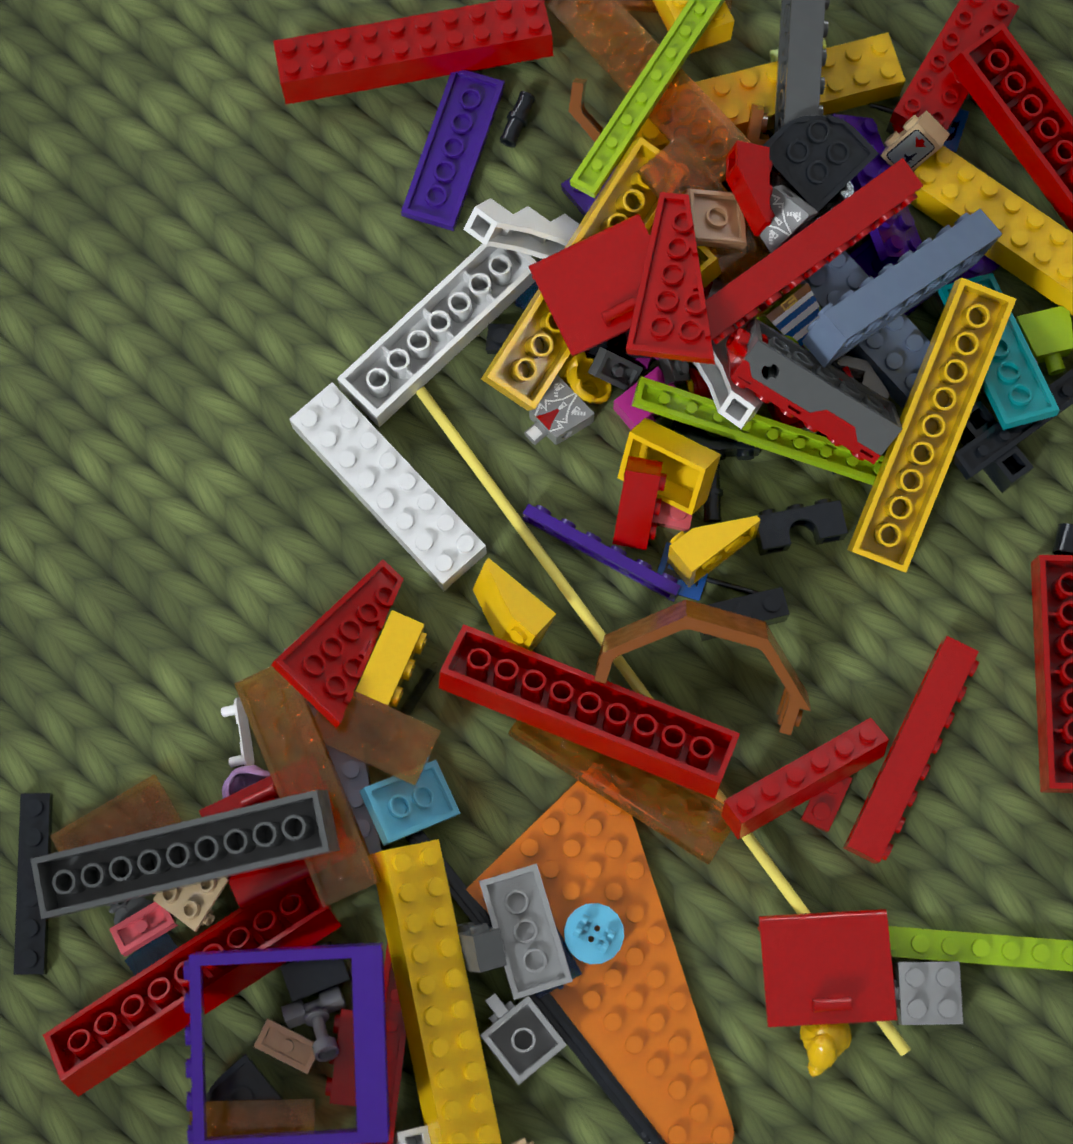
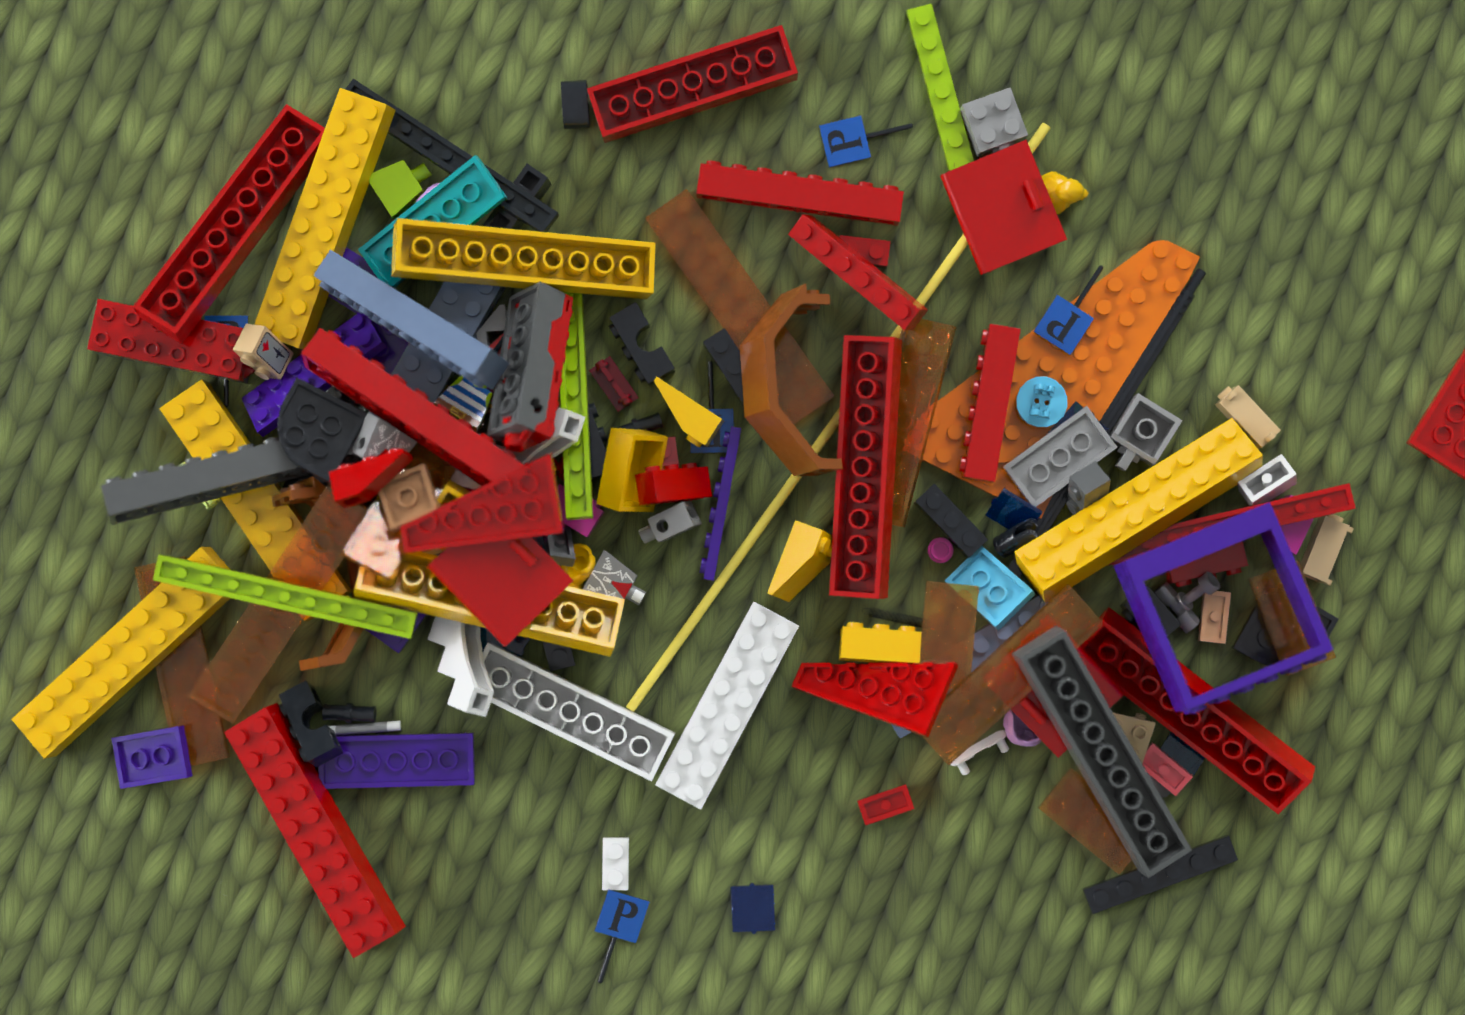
camera: 105 degrees left, 10 degrees up
none -> black arch [279,680,344,767]
none -> light grey bar [328,721,401,735]
none -> dark red hinge [589,356,639,412]
none -> blue piece [594,889,650,983]
none -> white plate [602,837,629,890]
none -> light grey torso [639,501,702,544]
none -> clear orange plate [645,189,834,425]
none -> clear blue piece [731,883,775,934]
none -> blue piece [819,116,913,168]
none -> red plate [857,784,914,826]
none -> black arch [914,484,988,558]
none -> dark pink plate [927,537,953,563]
none -> red brick [959,324,1021,483]
none -> clear blue piece [985,488,1043,529]
none -> black hinge [993,518,1038,558]
none -> blue piece [1033,265,1103,355]

